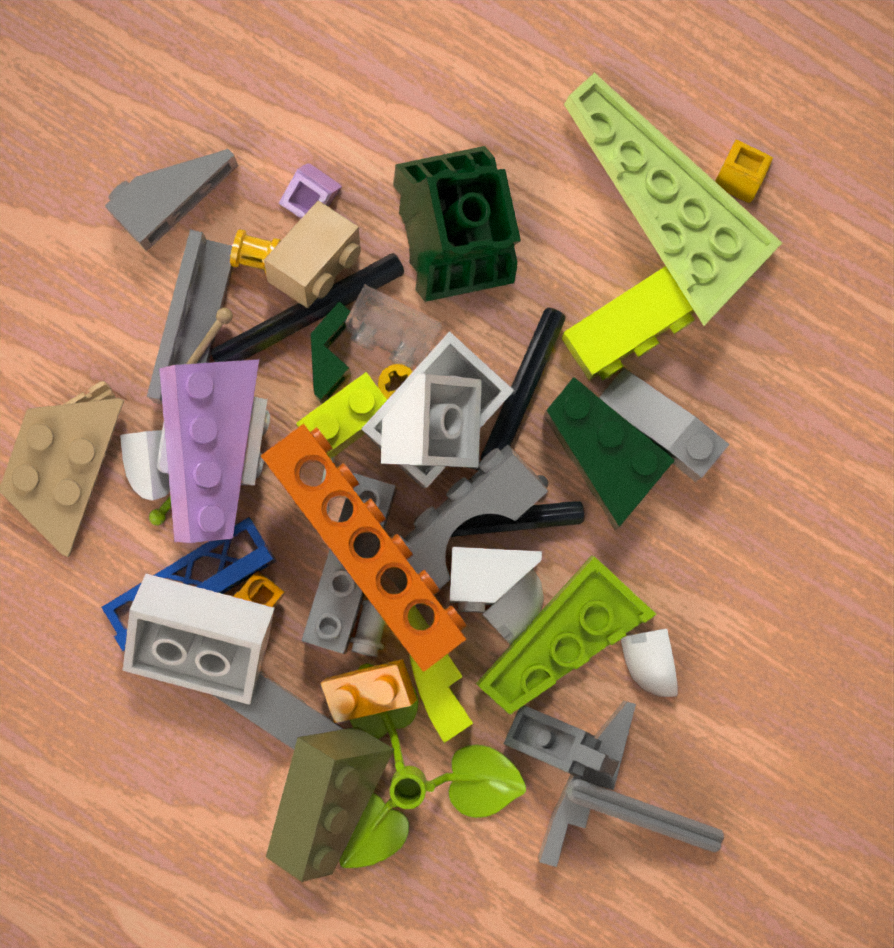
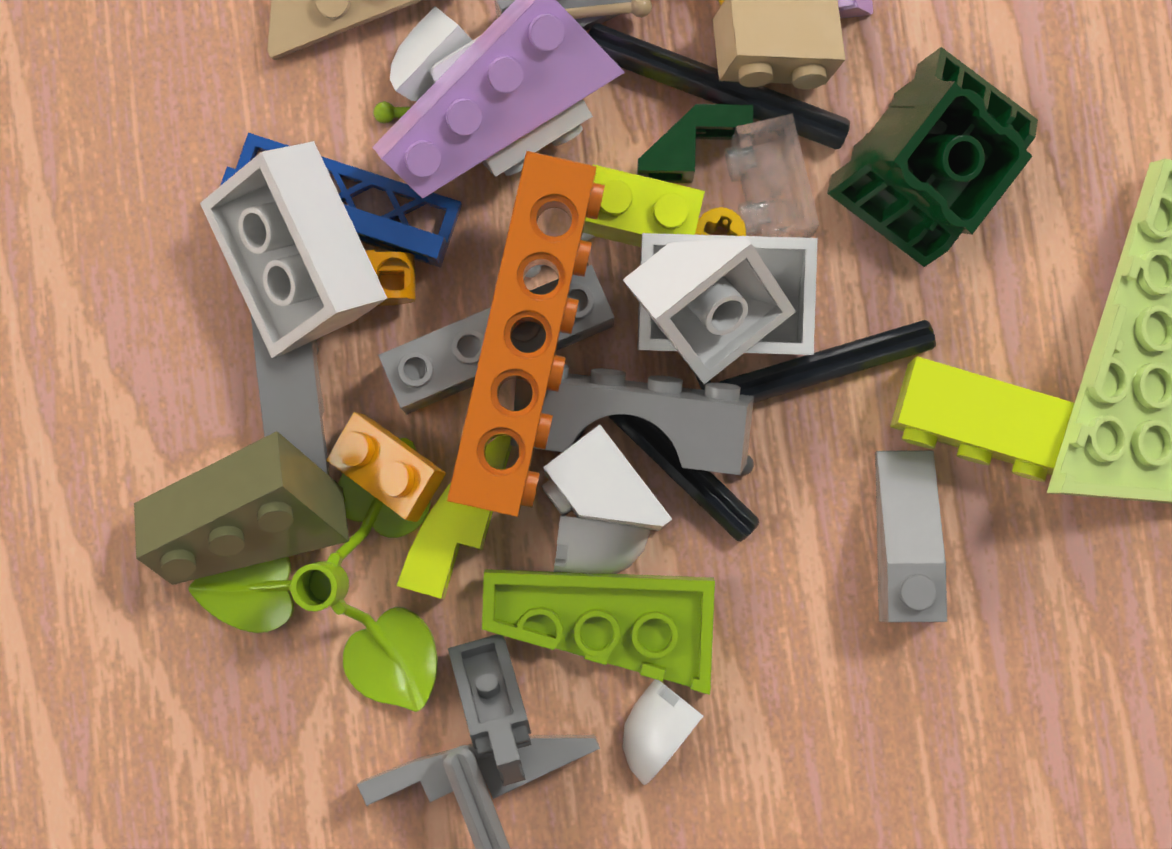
camera: 50 degrees right, 0 degrees up
white pin [350,600,385,657] -> none
dark green wedge [544,377,675,530] -> none

